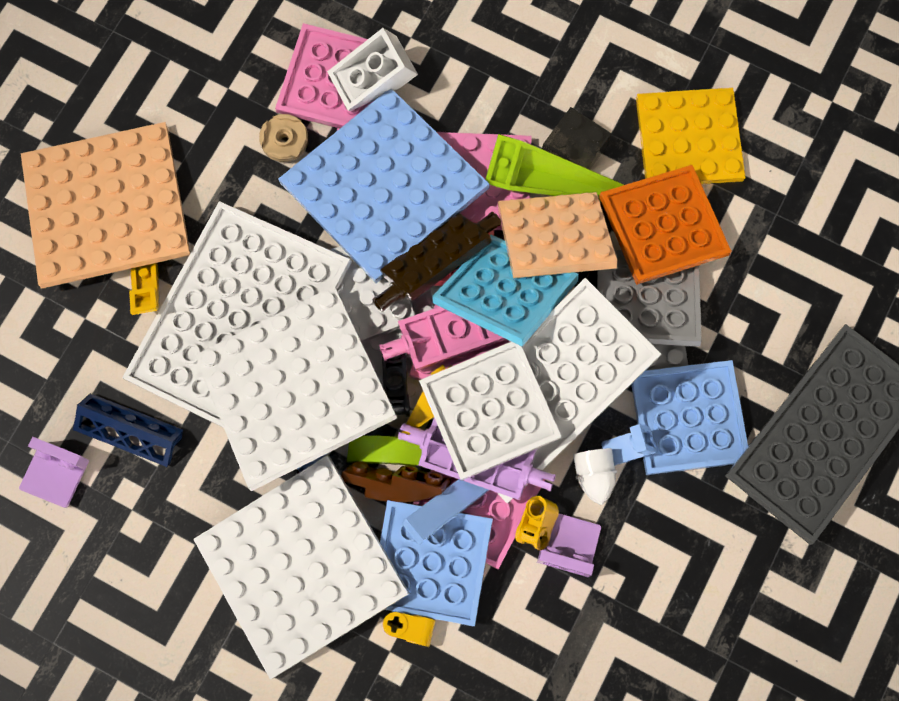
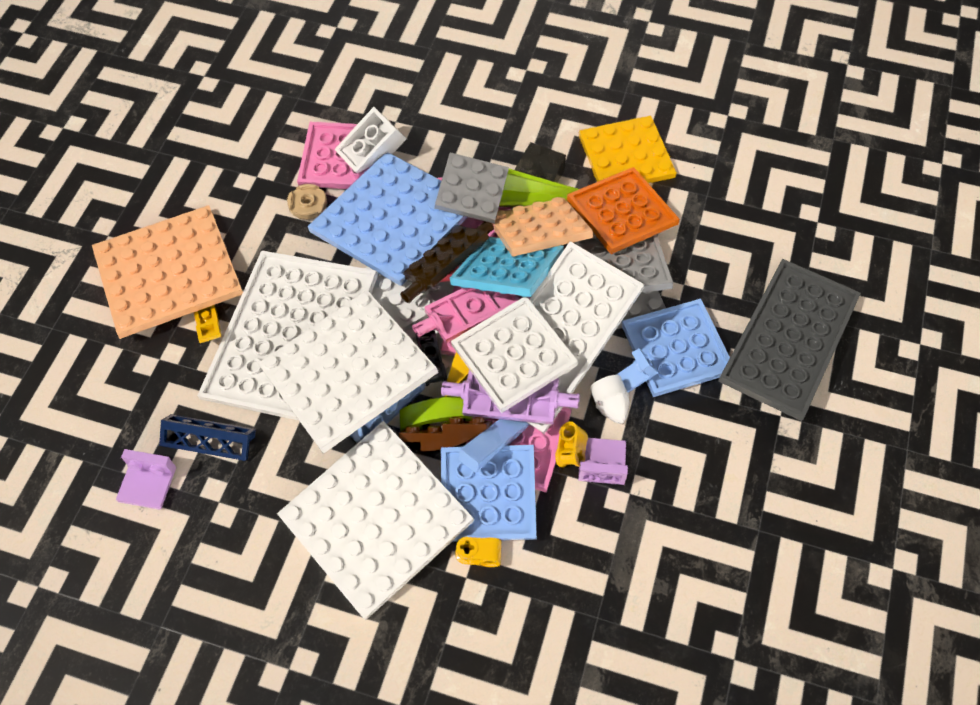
camera: 10 degrees left, 15 degrees down
none -> light grey plate [435,153,509,223]

